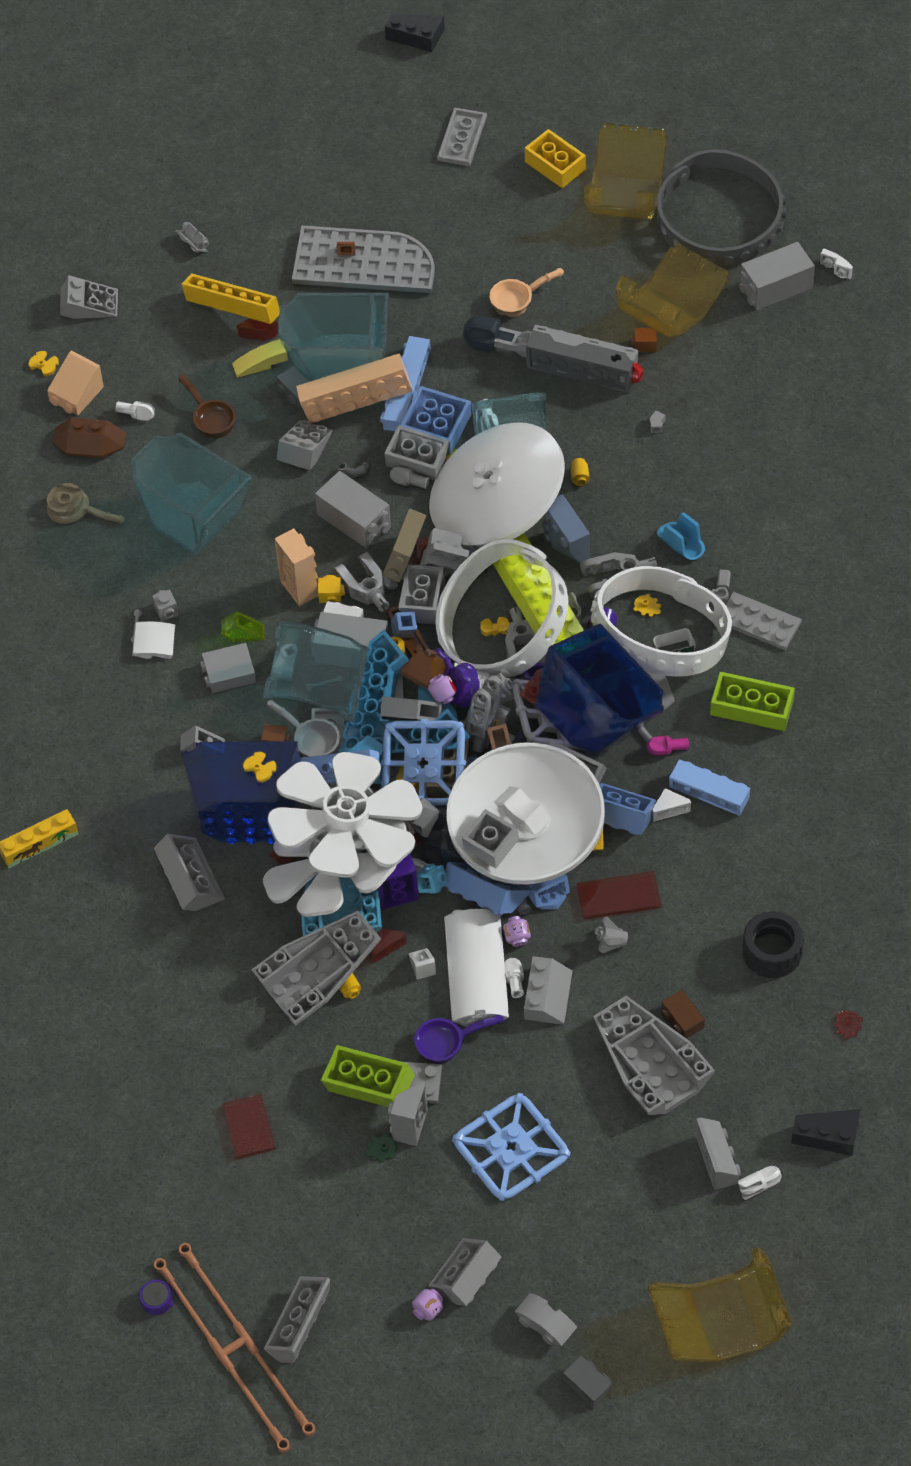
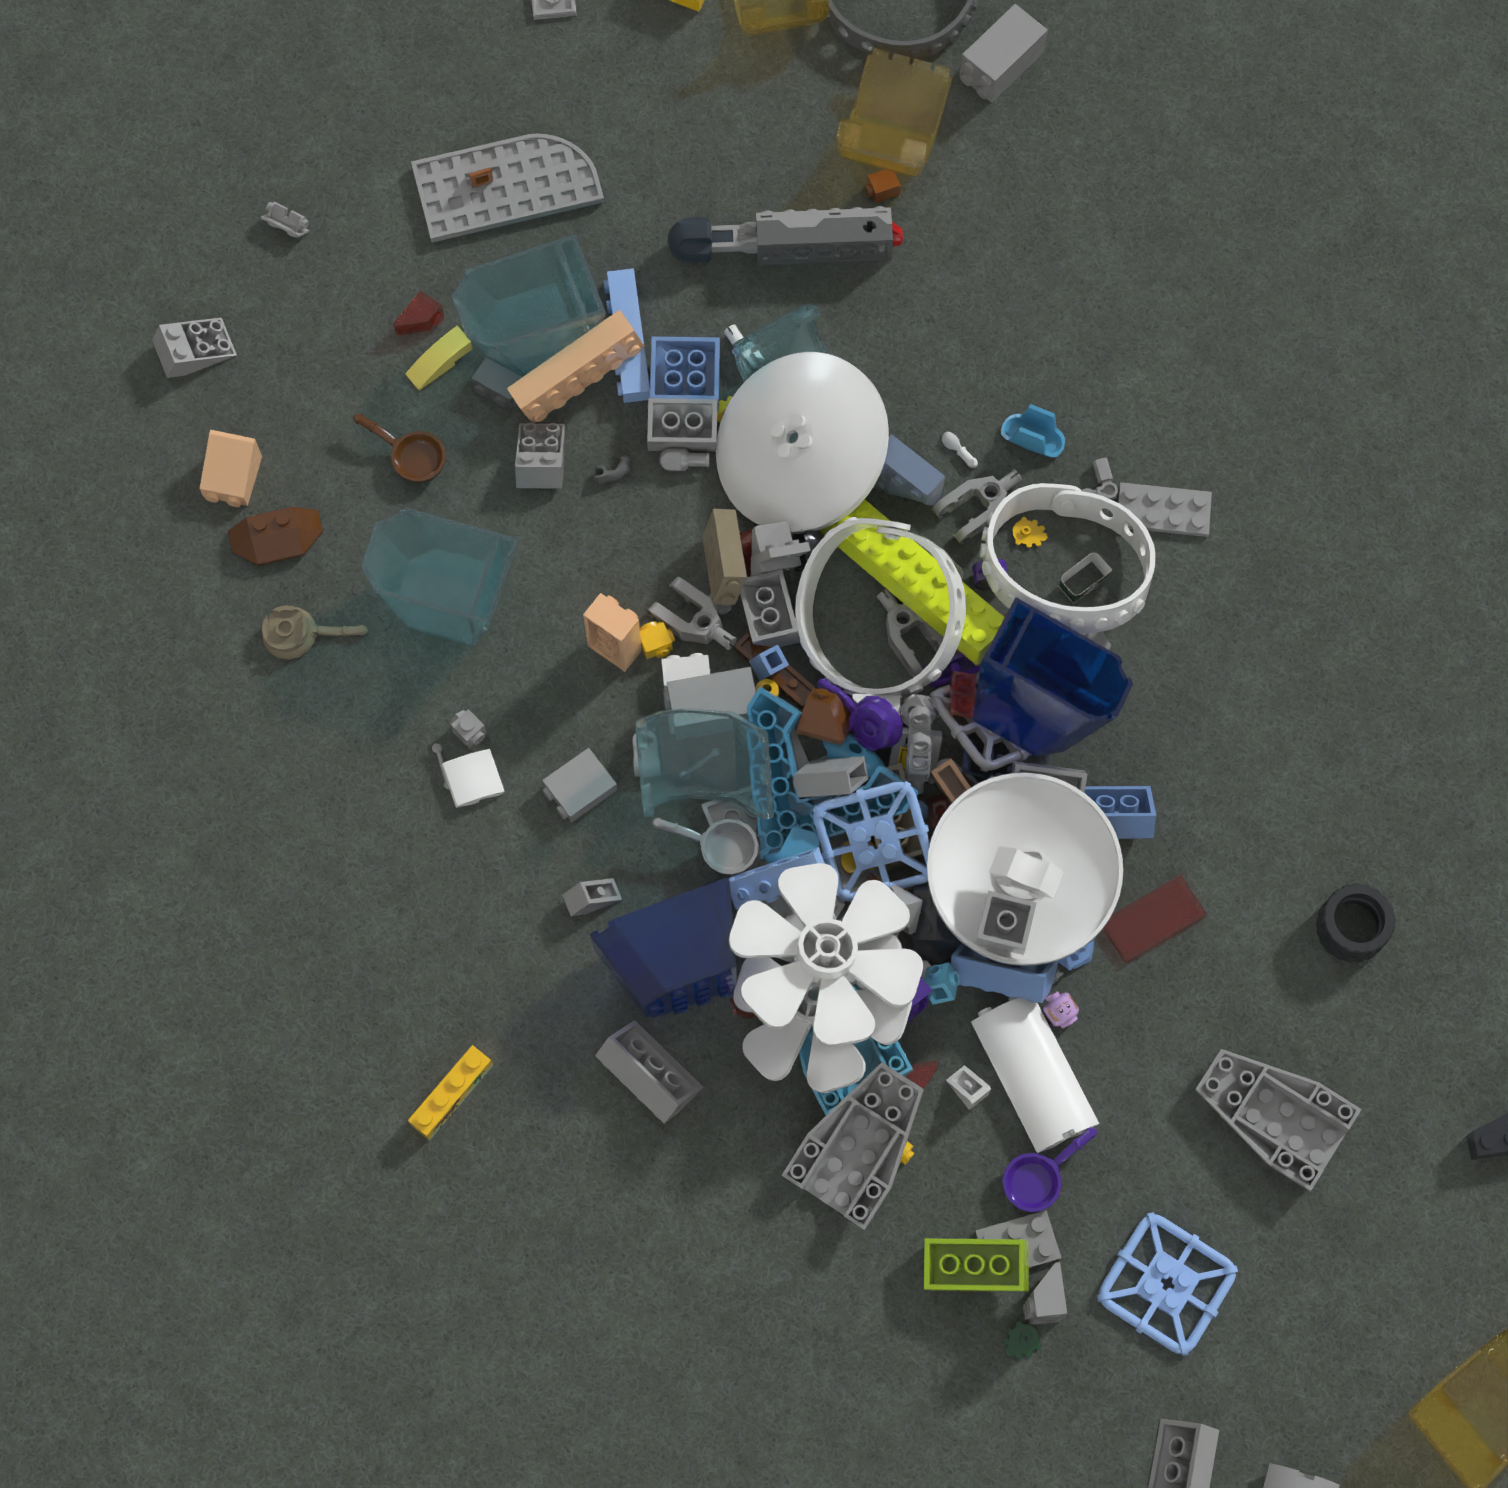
camera: 25 degrees left, 15 degrees up
yellow piece [28,351,59,376] -> none
white arm [115,401,155,421] -> none
yellow brick [182,273,281,324] -> none
clear neon green slope [221,611,265,642] -> none
clear red tile [222,1093,276,1160] -> none
yellow piece [243,752,277,783] -> none
dark orange brick [261,724,291,752] -> none
light grey brick [315,471,391,549] -> none
lavender head [428,674,457,704] -> none
yellow piece [480,617,510,636] -> none
light nougat piece [489,268,564,317] -> none
white arm [504,958,524,998] -> none
light grey slope [524,956,573,1025] -> none
yellow brick [570,458,590,486] -> none
light grey rock [594,917,628,953] -> none
dark pink arm [646,736,689,756] -> none
light grey piece [650,411,666,433] -> none
white slope [652,789,691,822] -> none
reddish brown brick [661,990,705,1039] -> none
light blue brick [669,759,750,816] -> none
light grey slope [695,1118,741,1190] -> none
lime brick [710,672,795,731] -> none
white arm [737,1166,782,1200] -> none
white slope [820,248,853,279] -> none
clear red piece [834,1011,863,1039] -> none
none -> white piece [942,432,978,468]

